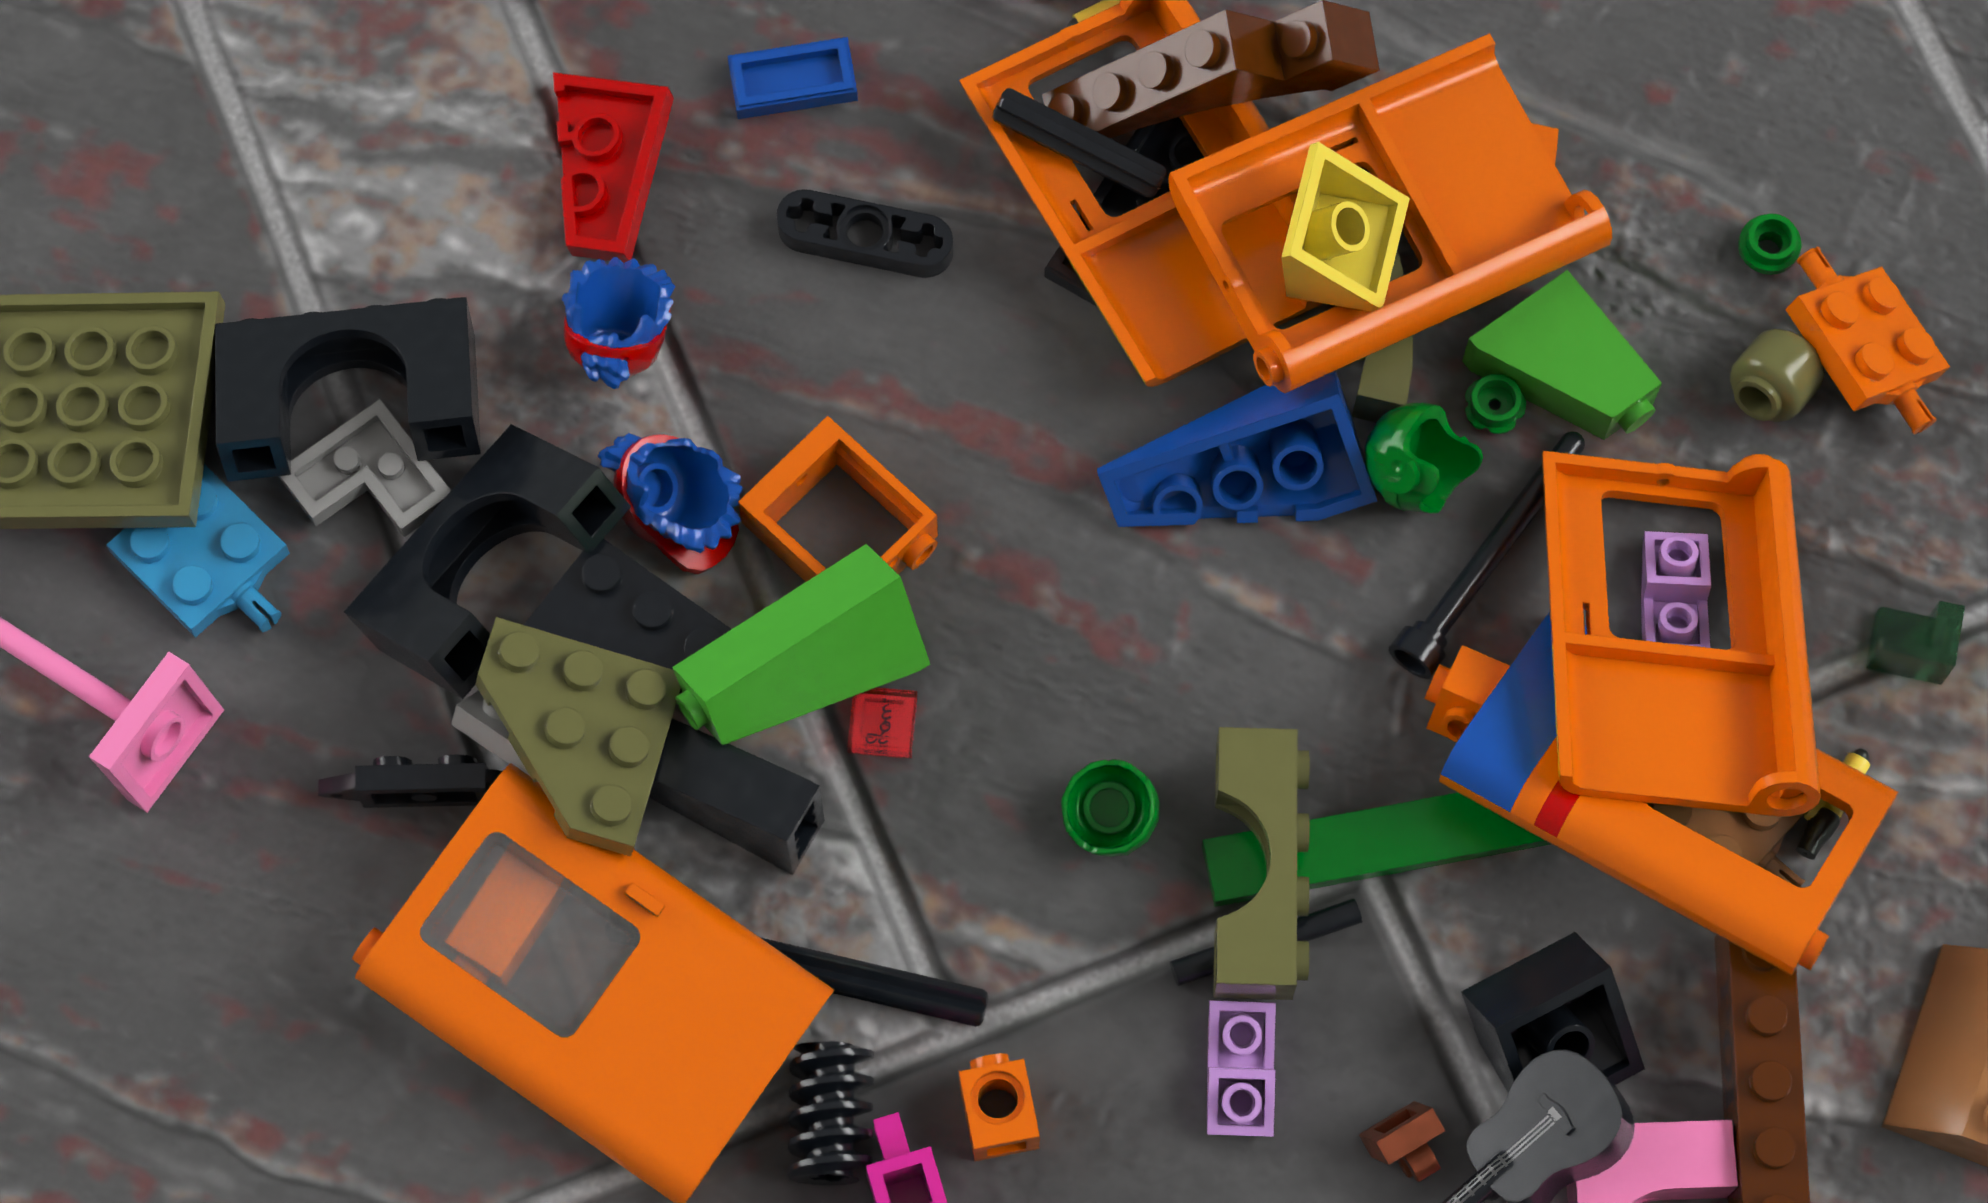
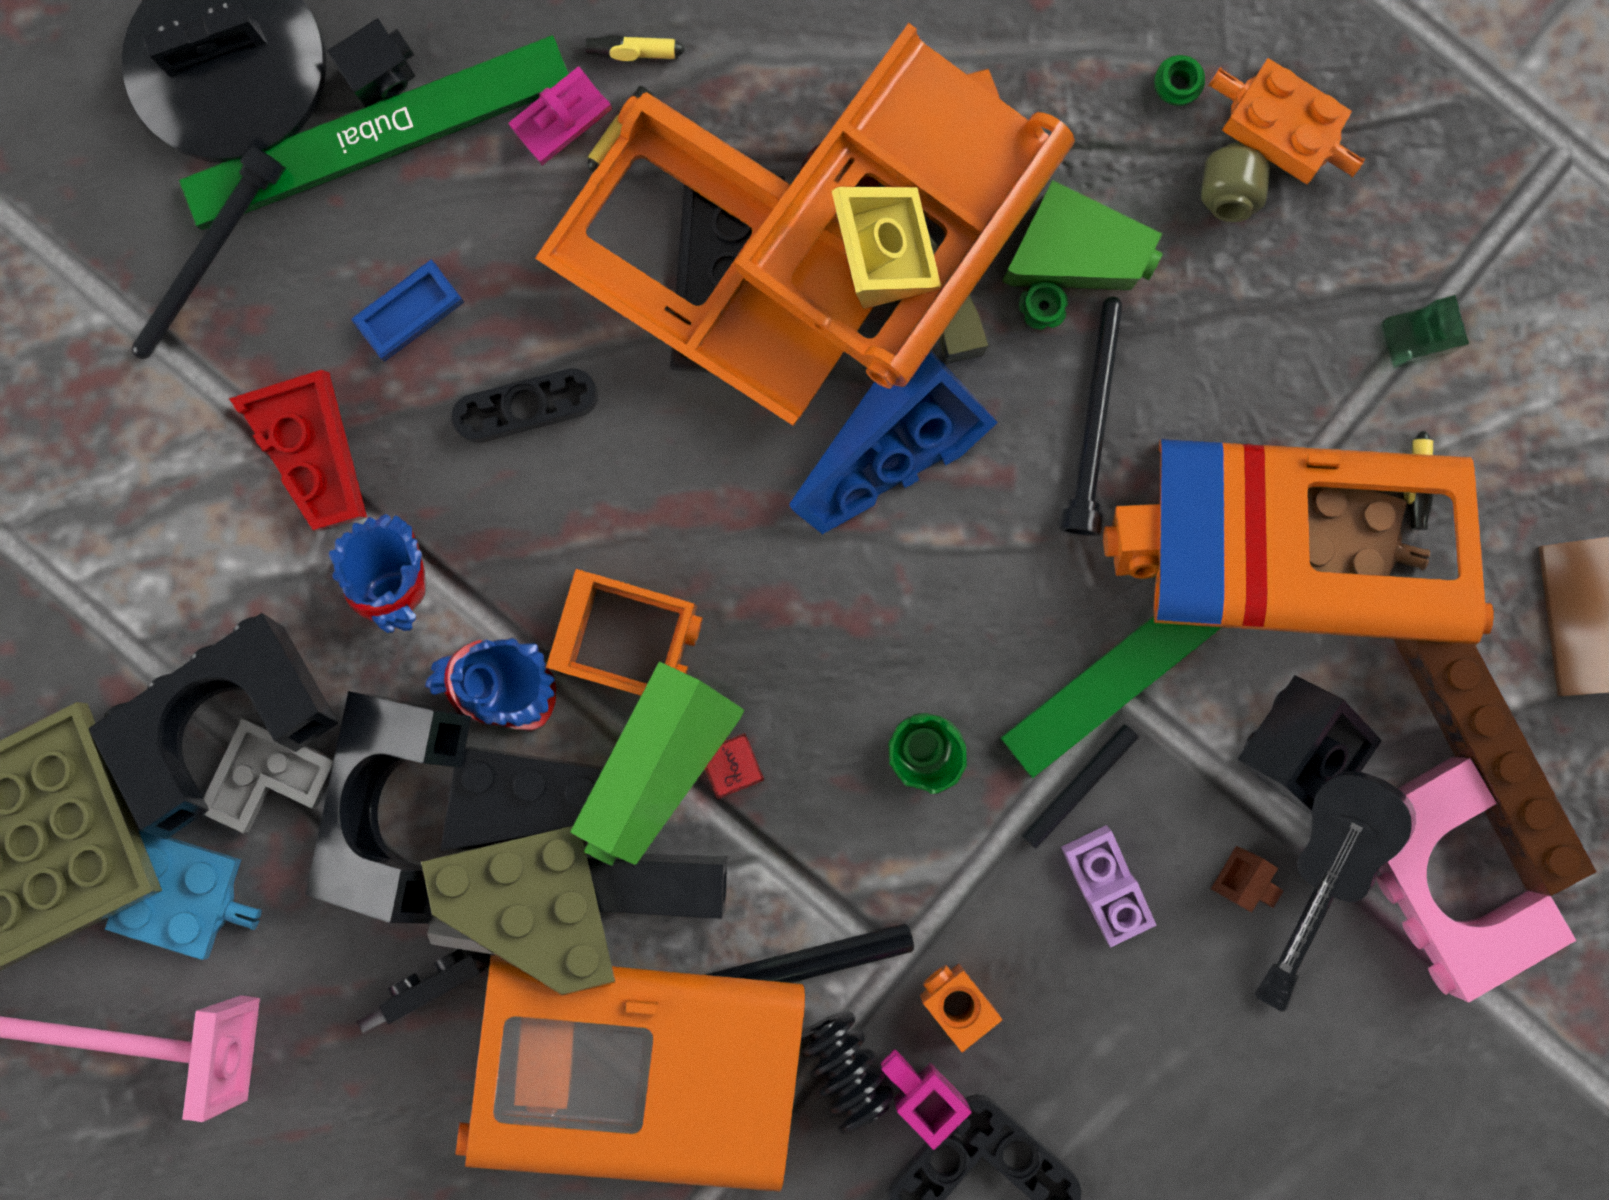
camera: 30 degrees left, 15 degrees up
black axle [992,88,1166,199] -> none
reddish brown arch [1042,0,1380,138] -> none
olive arch [1213,727,1310,1000] -> none
green cap [1365,403,1483,513] -> none
orange piece [1542,451,1821,816] -> none
lavender slope [1641,531,1711,648] -> none

